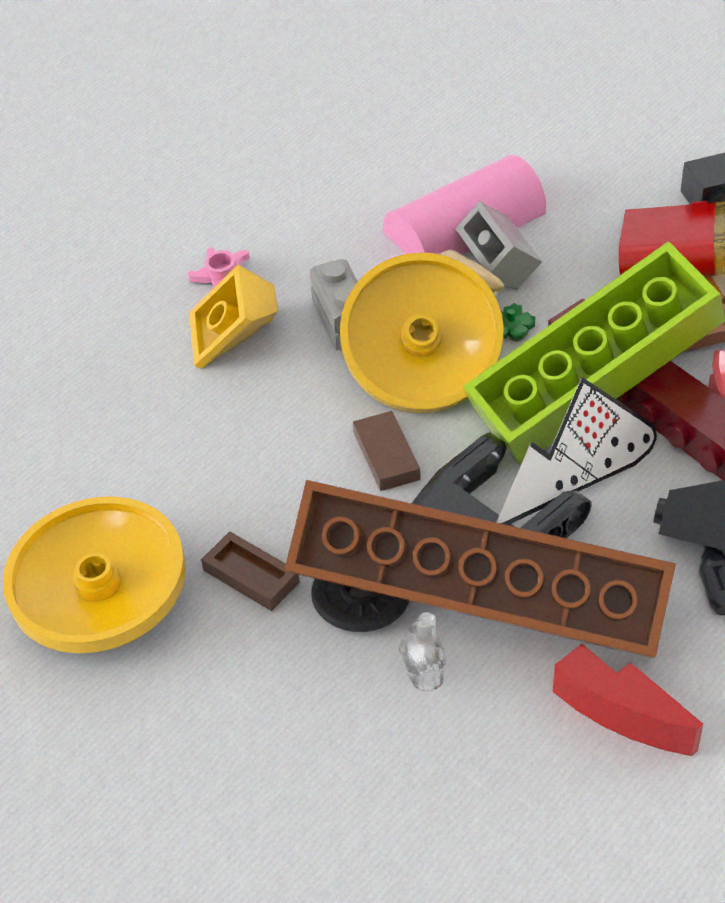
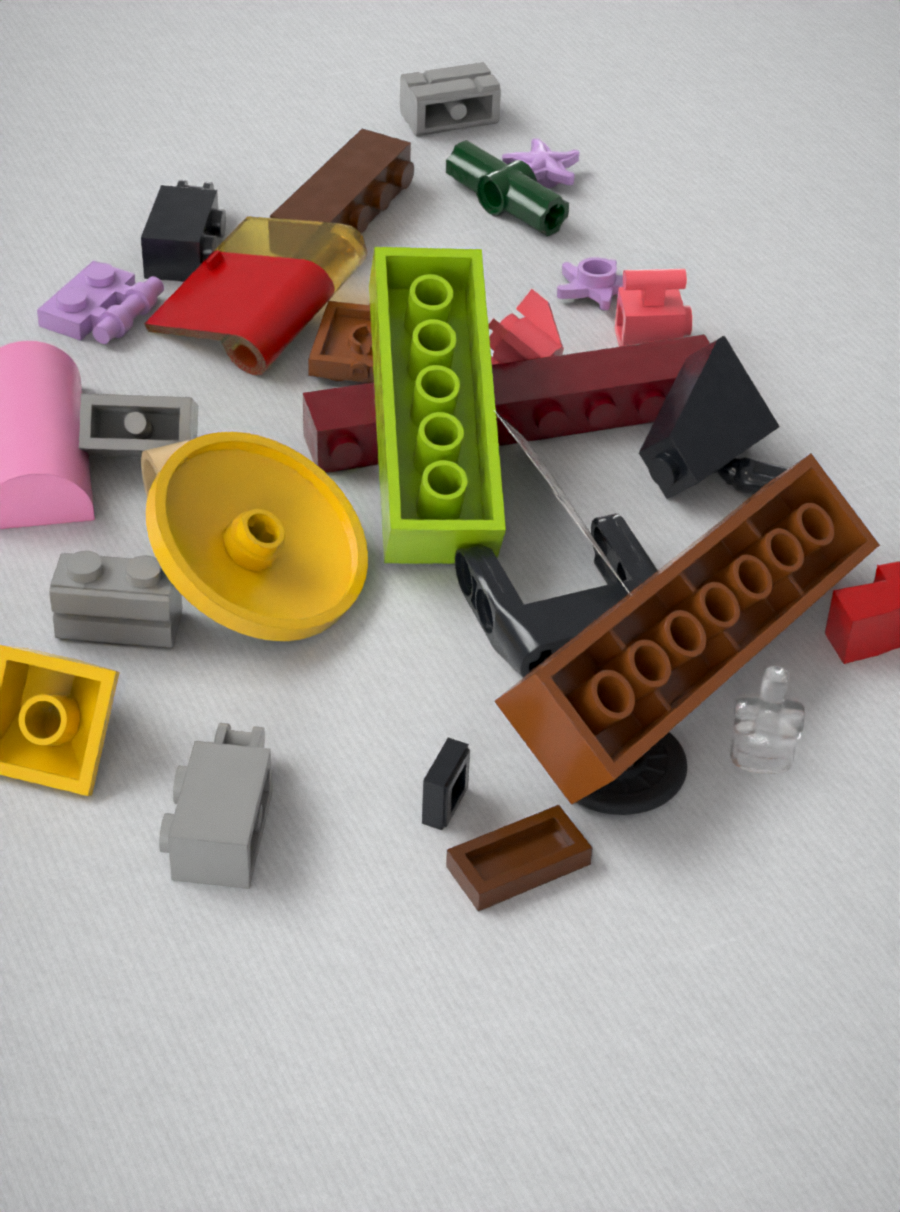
camera: 70 degrees left, 5 degrees down
yellow dish [3,496,186,653] -> none
reddish brown tile [353,411,420,491] -> none
none -> lavender plate [37,260,164,344]
none -> light grey brick [159,723,272,889]
none -> black tile [422,737,470,830]

